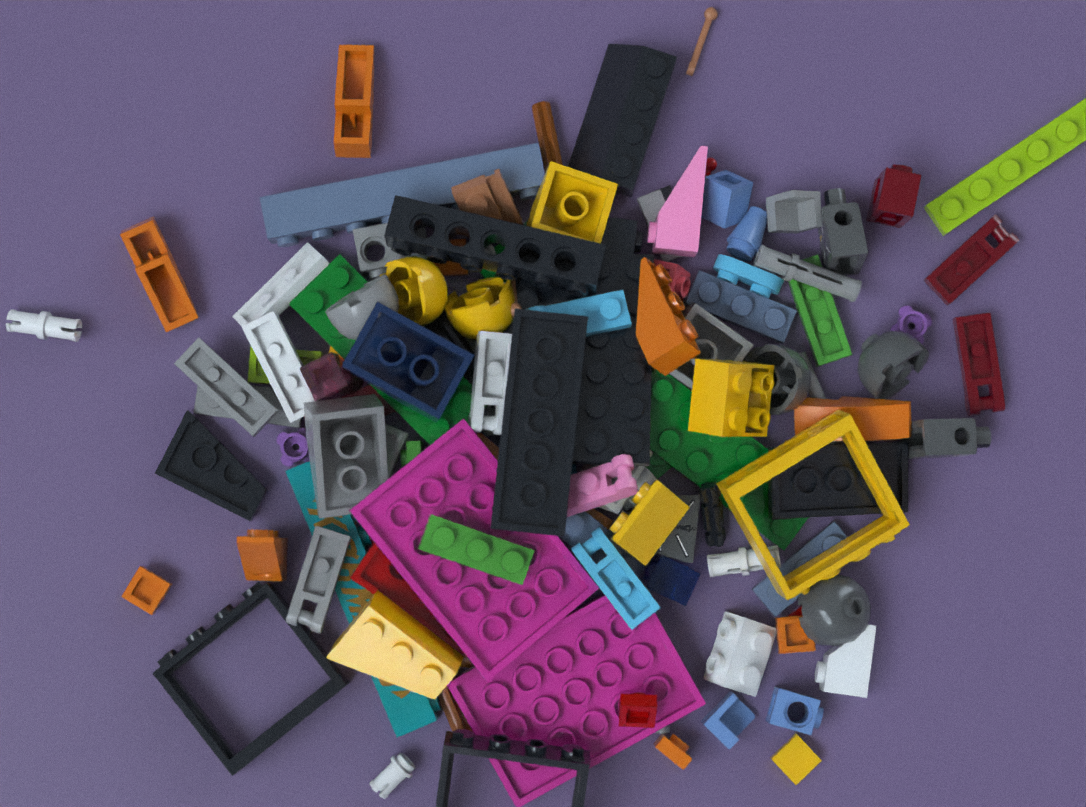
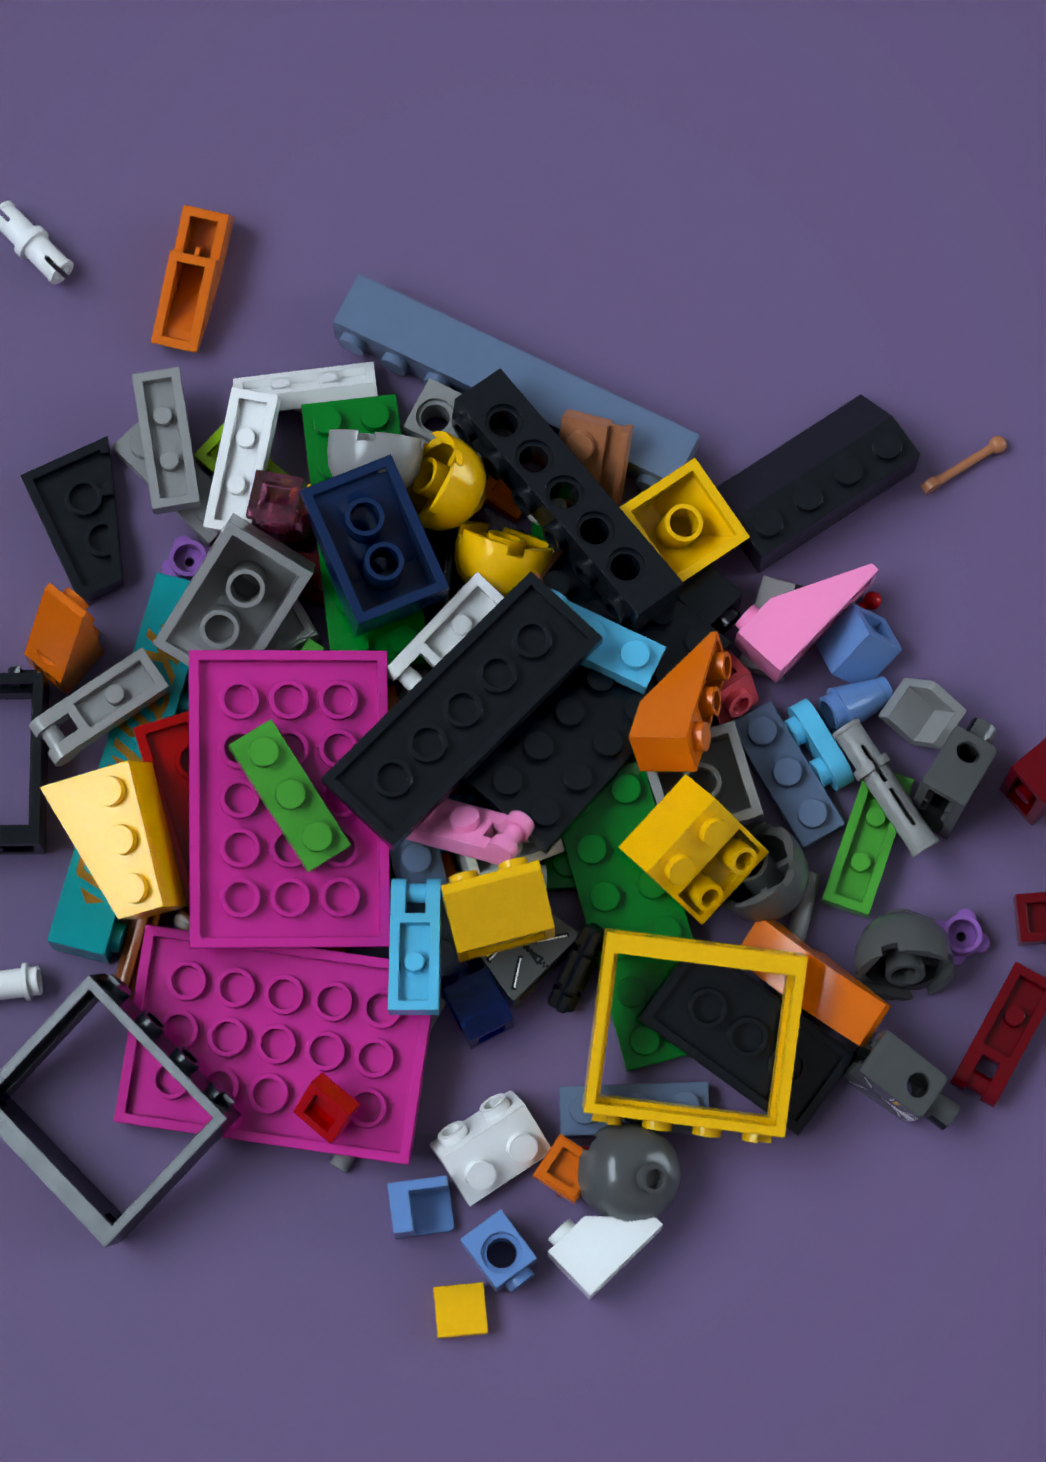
camera: 40 degrees right, 10 degrees down
orange slope [333,44,374,158] -> none
dark orange axle [532,101,563,172] -> none
orange plate [653,733,692,770] -> none
white pin [707,545,781,578] -> none

